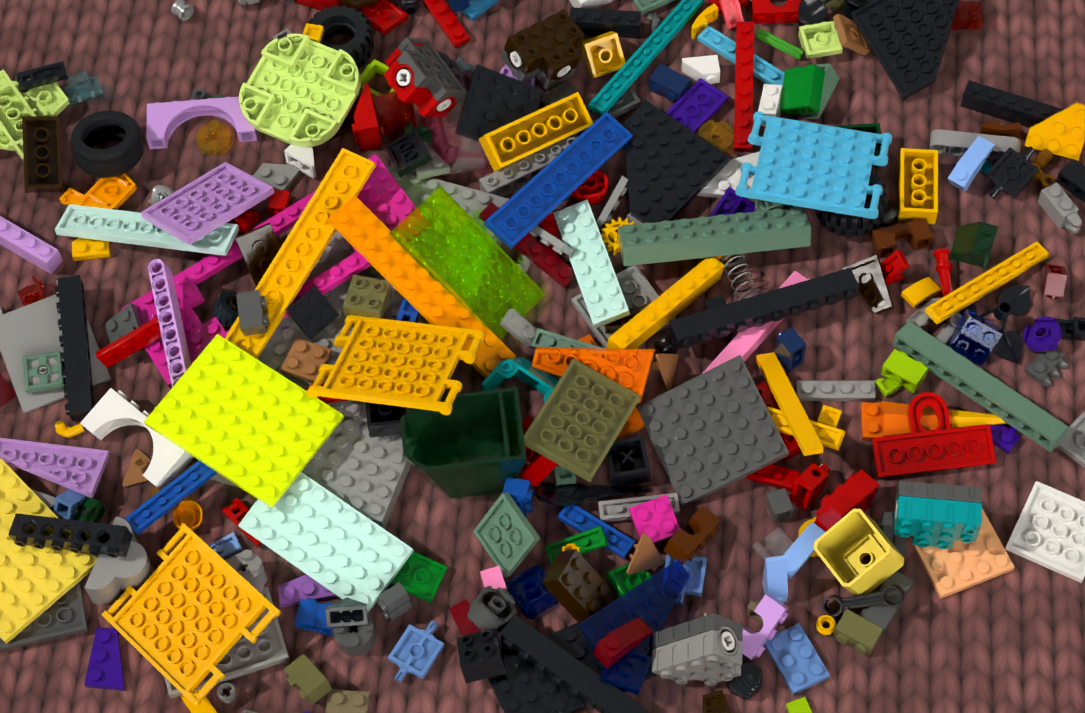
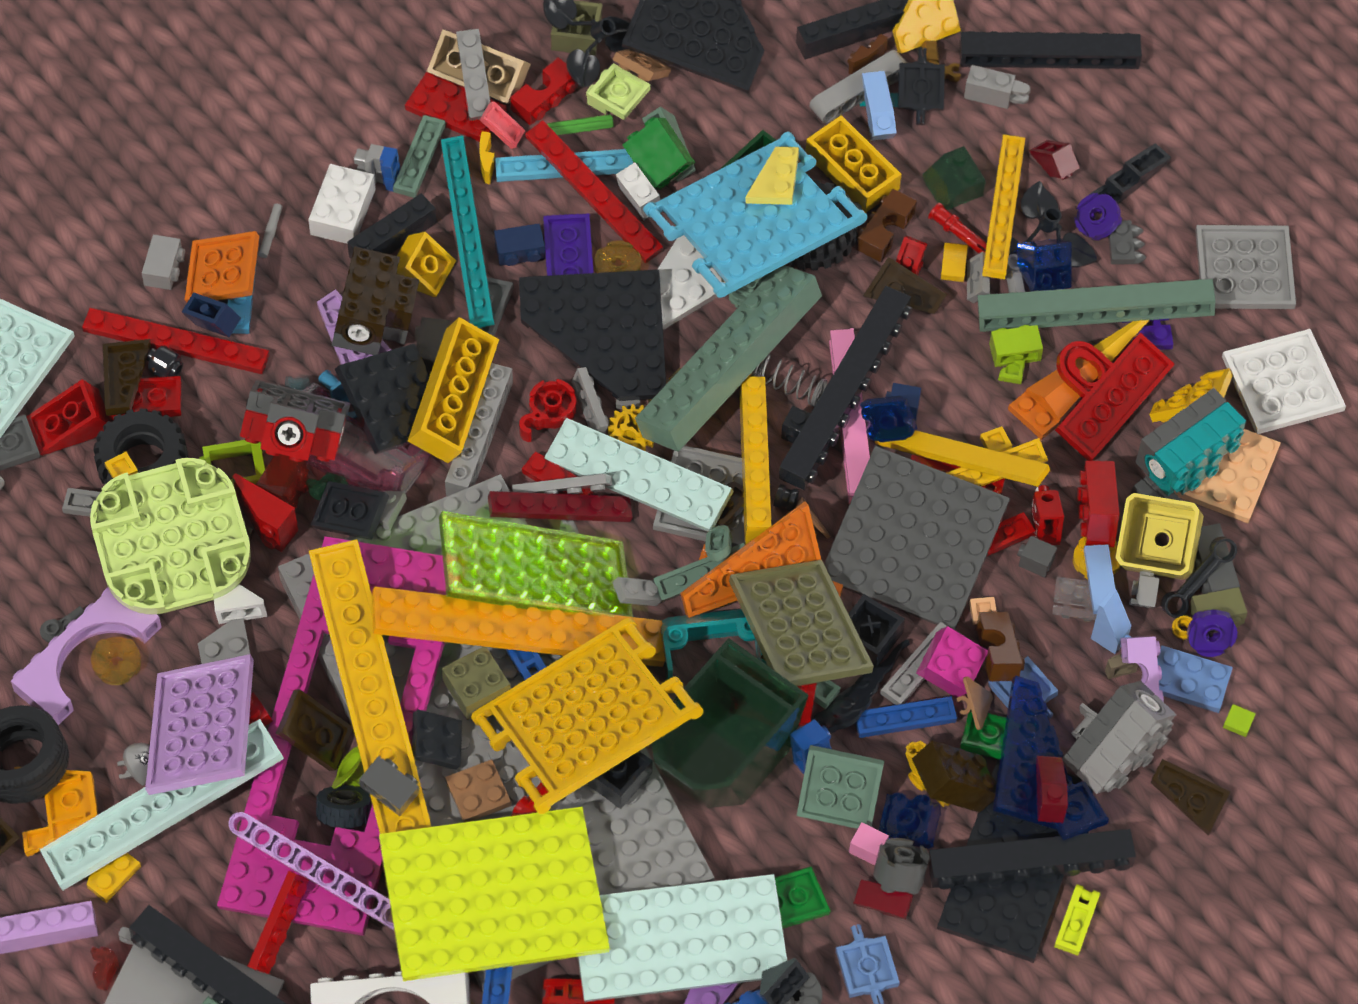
camera: 50 degrees left, 0 degrees up
dark grey plate [104,303,142,344] -> none
red brick [267,189,292,218] -> none
dark grey brick [377,582,412,622] -> none
black brick [457,628,506,683] -> none
blue plate [484,111,633,249] -> none
green tile [544,526,608,565] -> none
dark grey arm [647,13,661,35] -> none
white slope [681,55,720,84] -> none
dark purple wing [709,187,755,217] -> none
black hair [727,662,762,700] -> none
light grey plate [796,381,876,401] -> none
none -> sand green plate [705,525,732,562]
none -> light yellow wing [745,147,799,205]
none -> clear blue slope [860,396,918,442]
none -> light nougat plate [969,597,997,625]
none -> light grey brick [1129,571,1159,609]
none -> yellow plate [1149,368,1233,422]
none -> dark purple plate [1187,610,1237,657]

